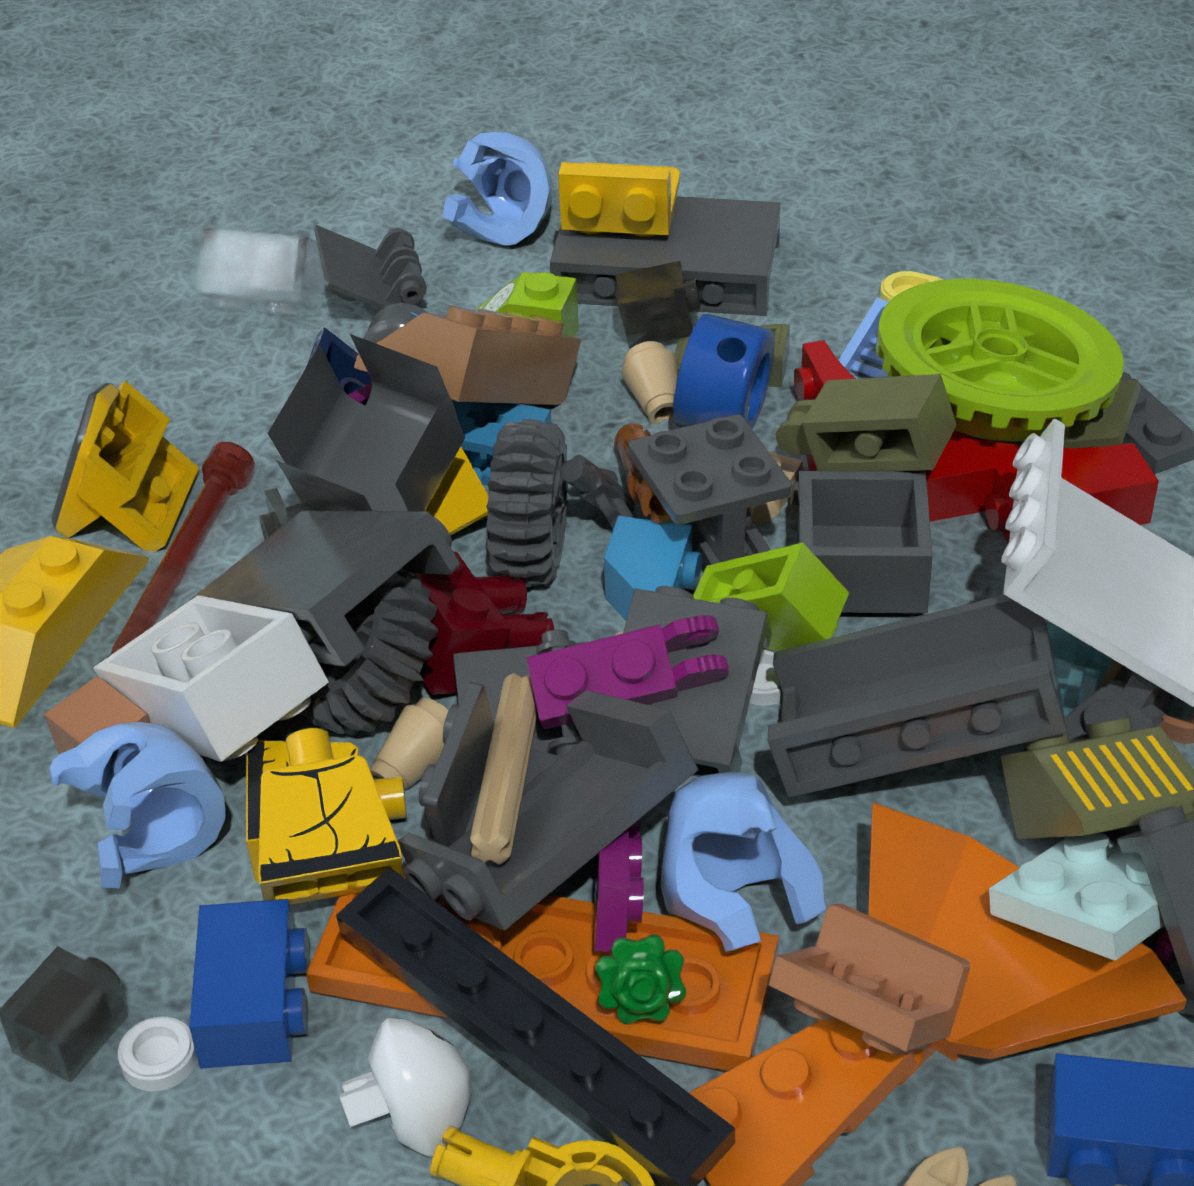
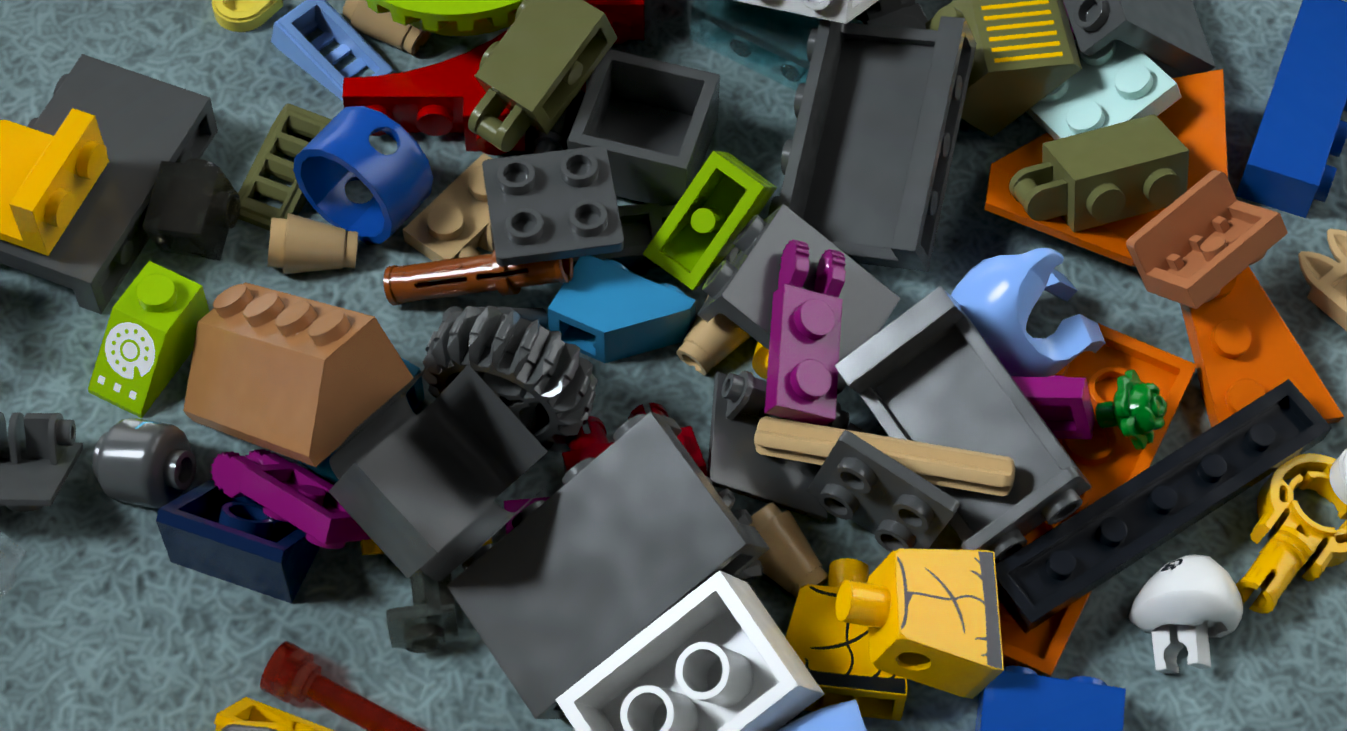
camera: 80 degrees left, 15 degrees up
none -> olive brick [1009,114,1189,232]

